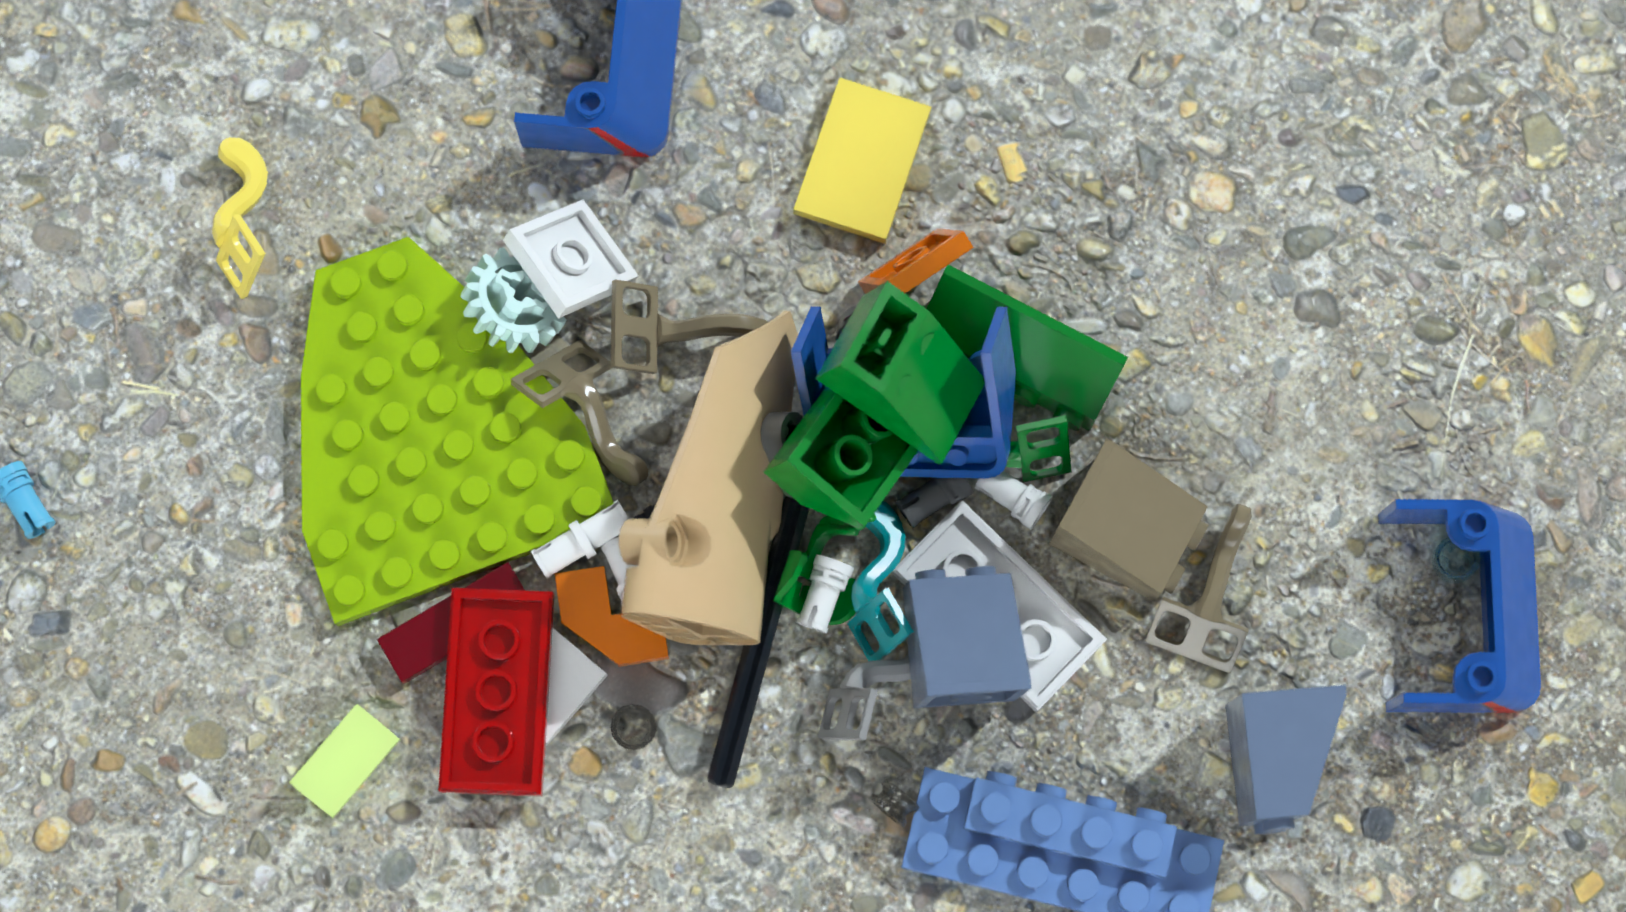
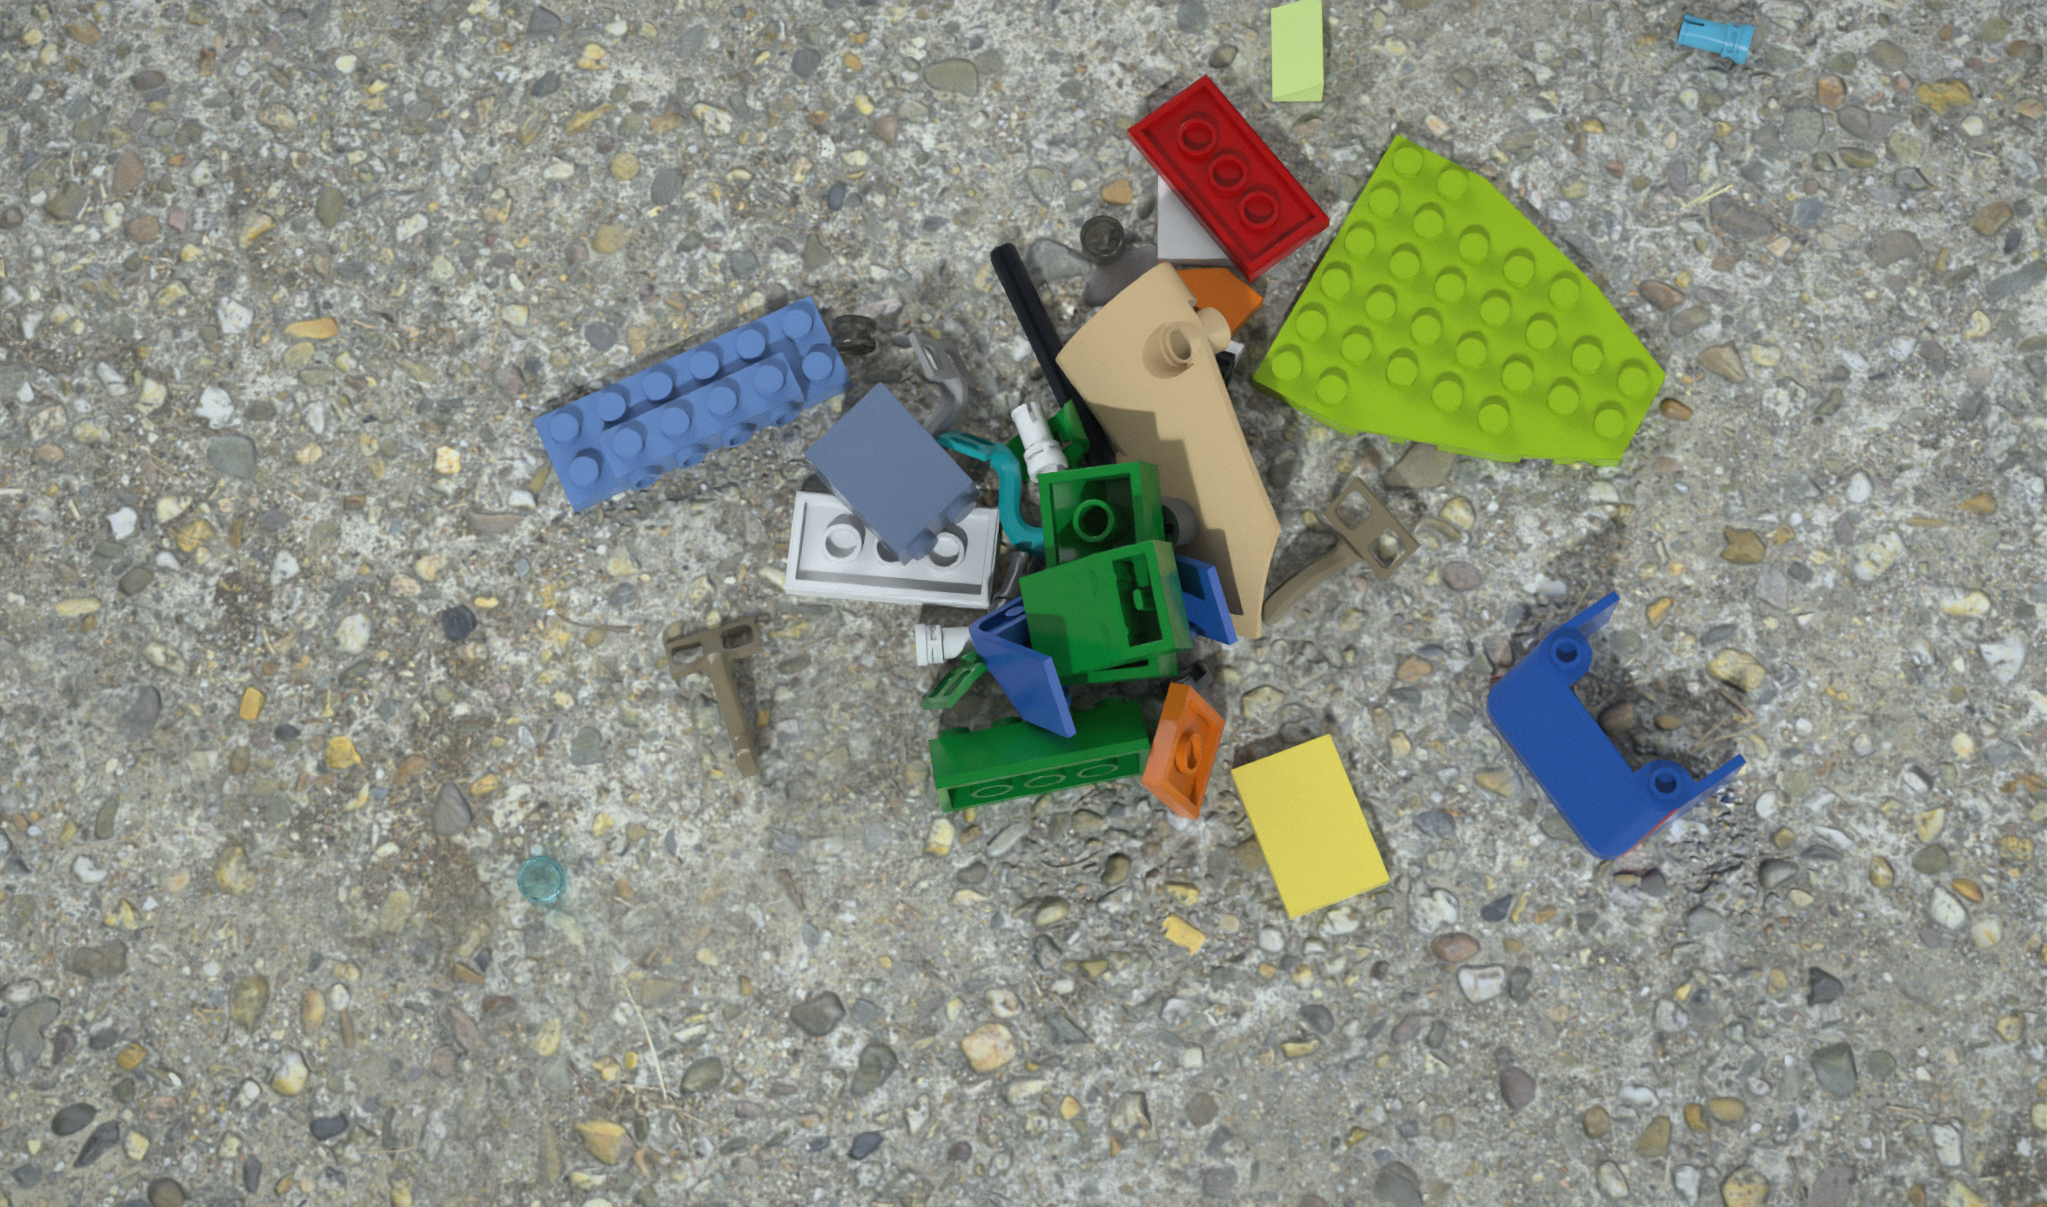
camera: 150 degrees right, 5 degrees down
light yellow piece [212,137,268,299] -> none
dark red tile [377,562,525,684] -> none
light aqua gear [461,247,567,353] -> none
white tile [503,199,638,319] -> none
dark tan piece [511,340,649,486] -> none
white pin [531,500,629,579] -> none
dark tan slope [1049,438,1209,602] -> none
sand blue slope [1225,685,1347,835] -> none
blue windscreen [1378,499,1541,713] -> none

